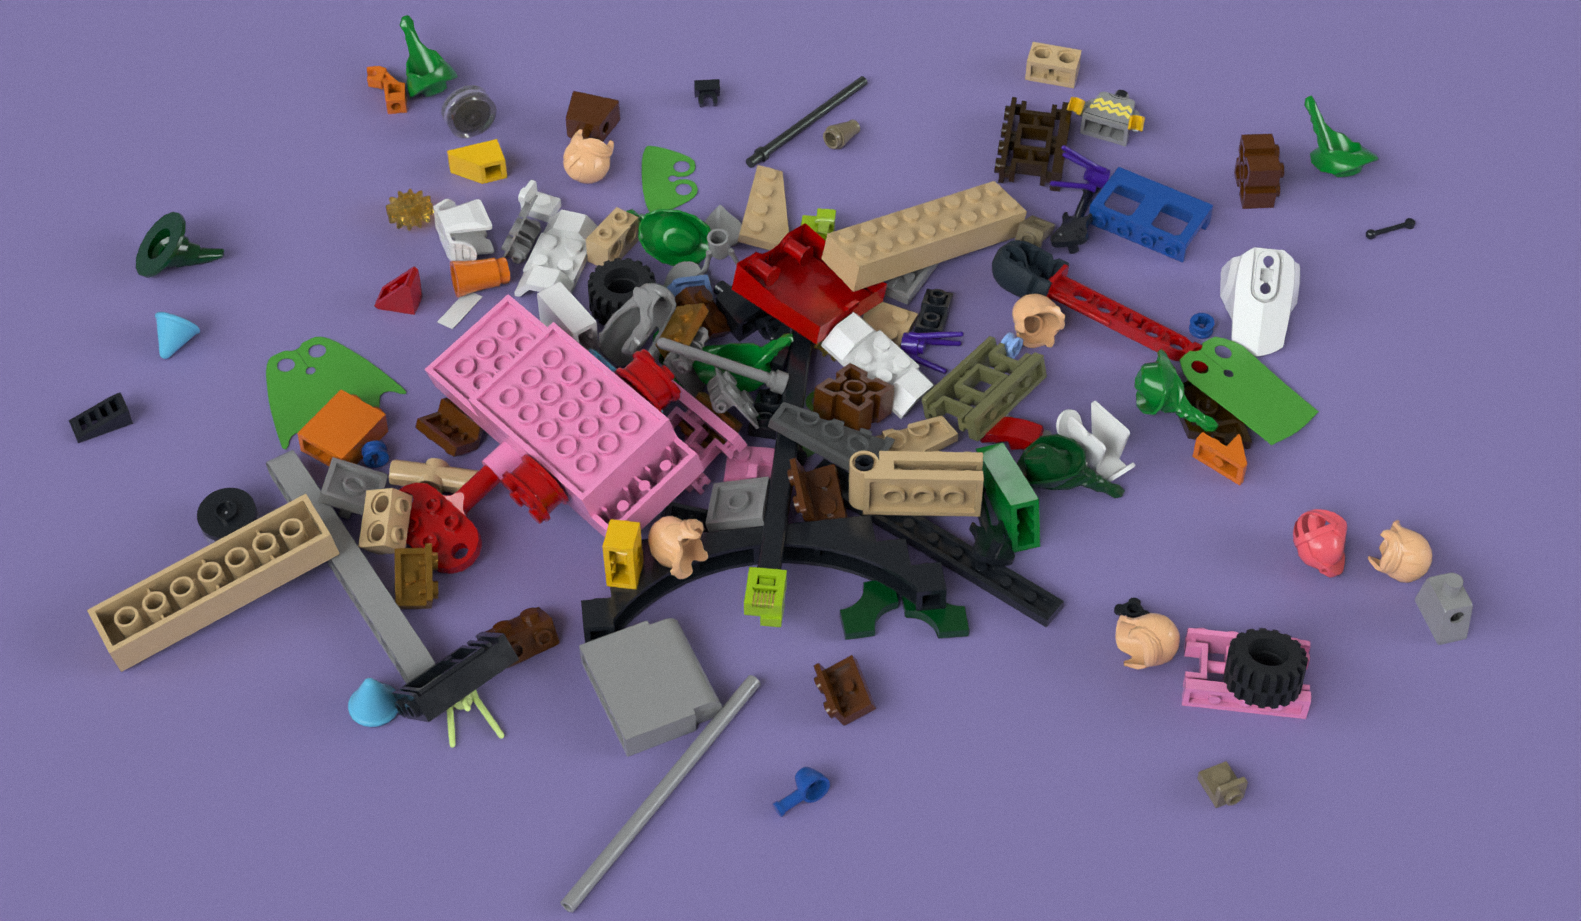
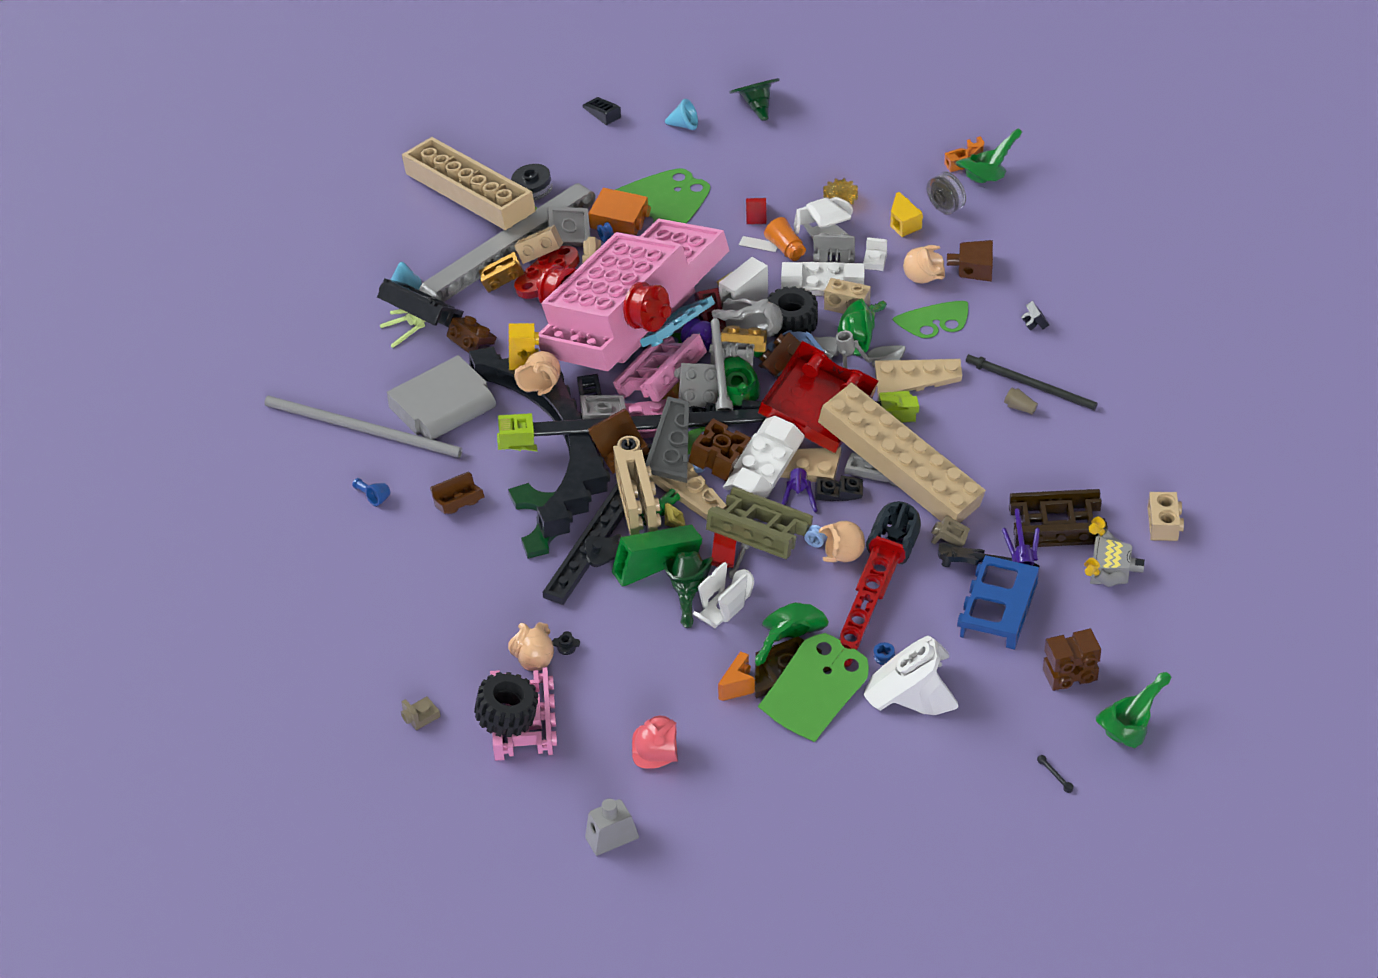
camera: 80 degrees right, 5 degrees down
light nougat hair [1368,520,1433,583] -> none

